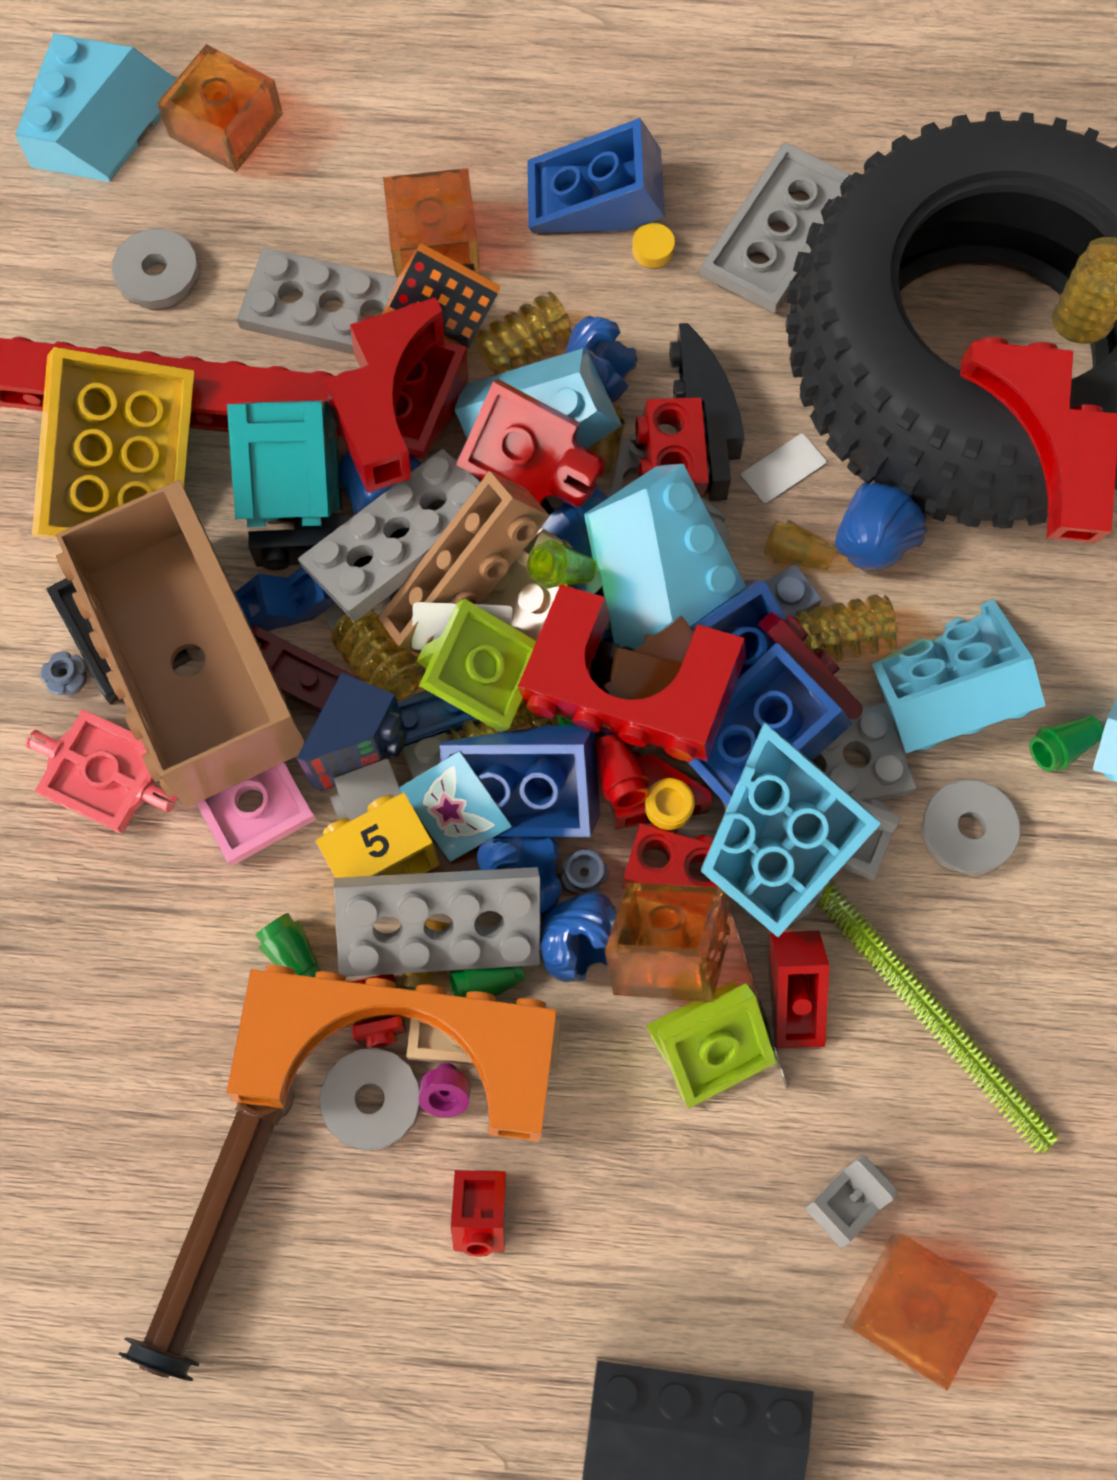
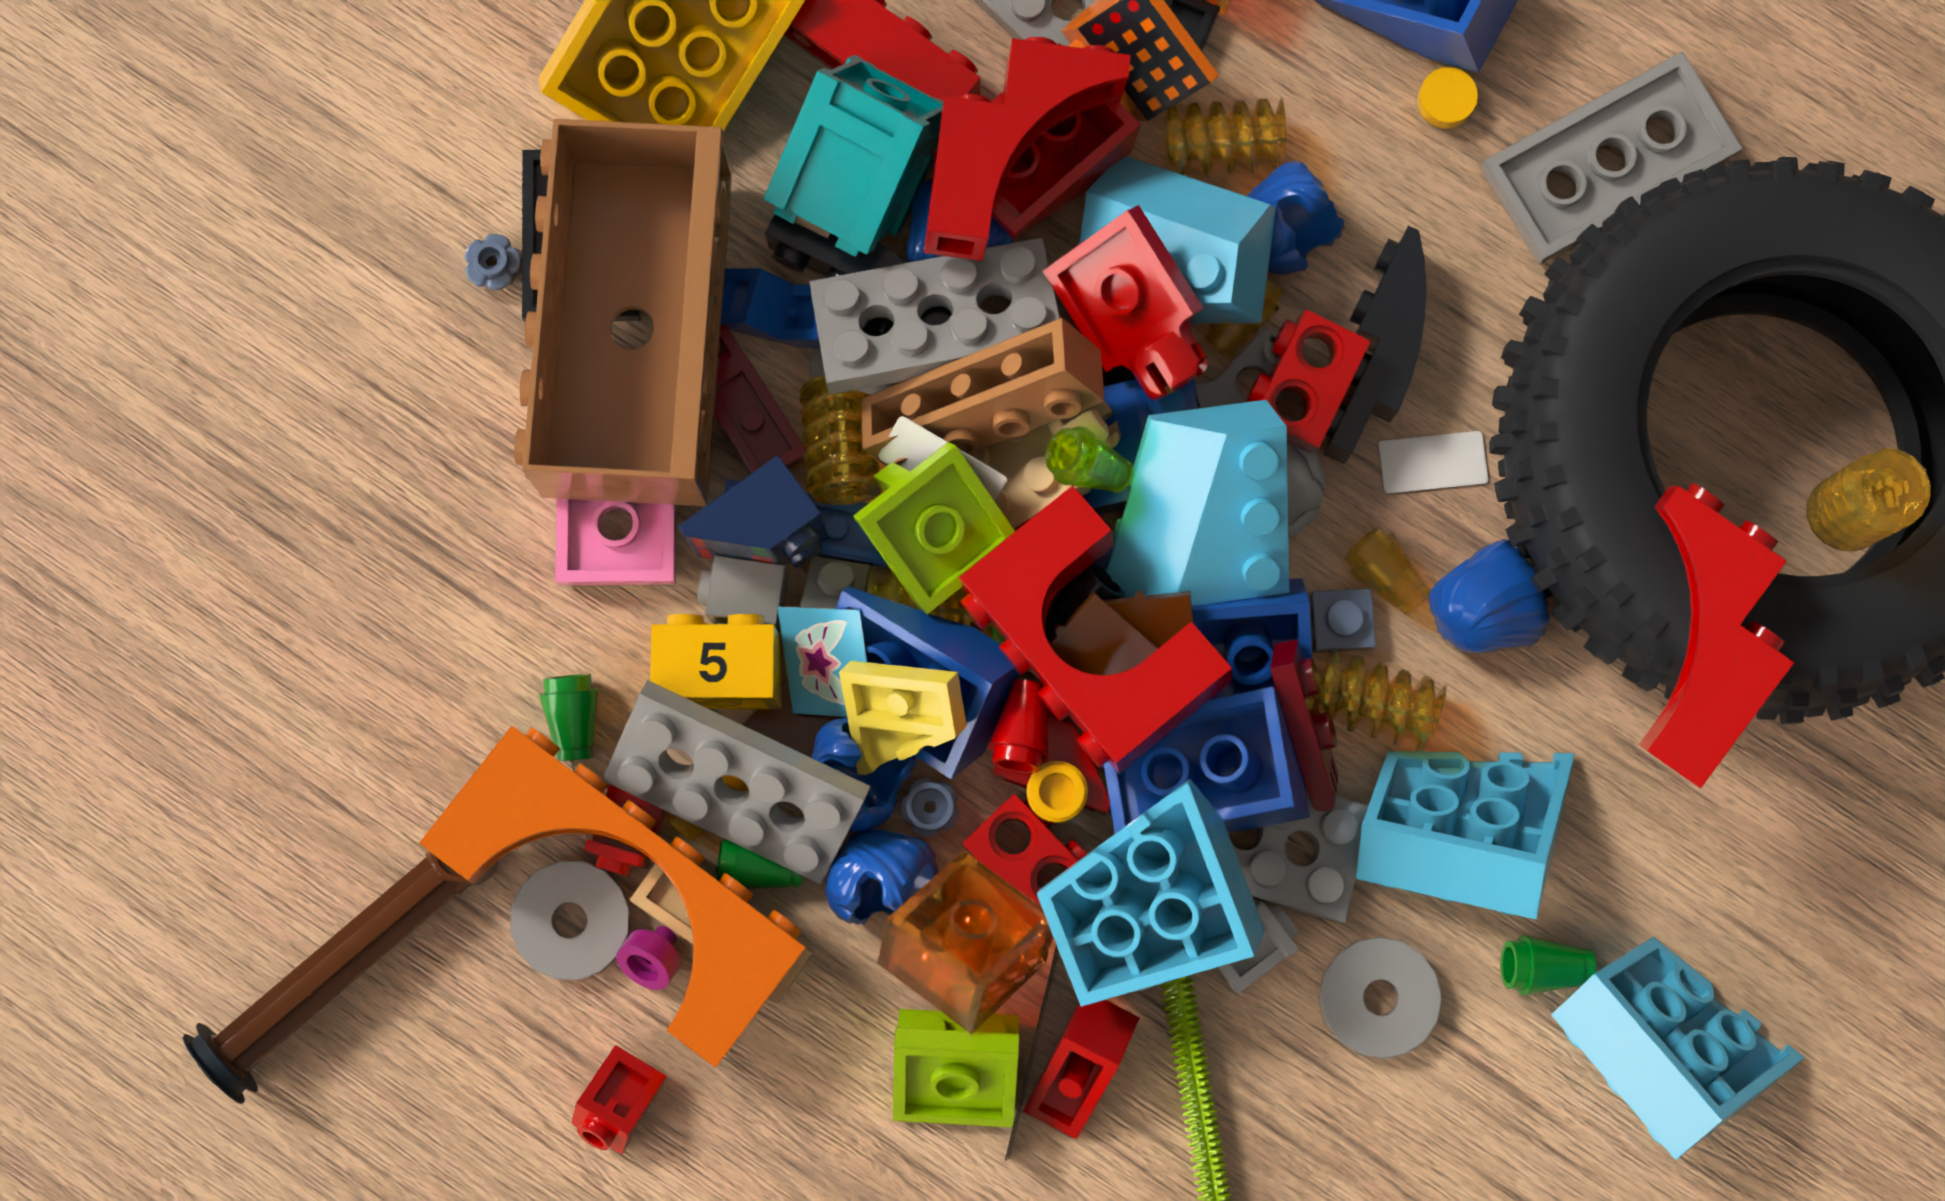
camera: 30 degrees right, 10 degrees up
coral plate [26,709,177,834] -> none
none -> light yellow wing [839,661,967,775]

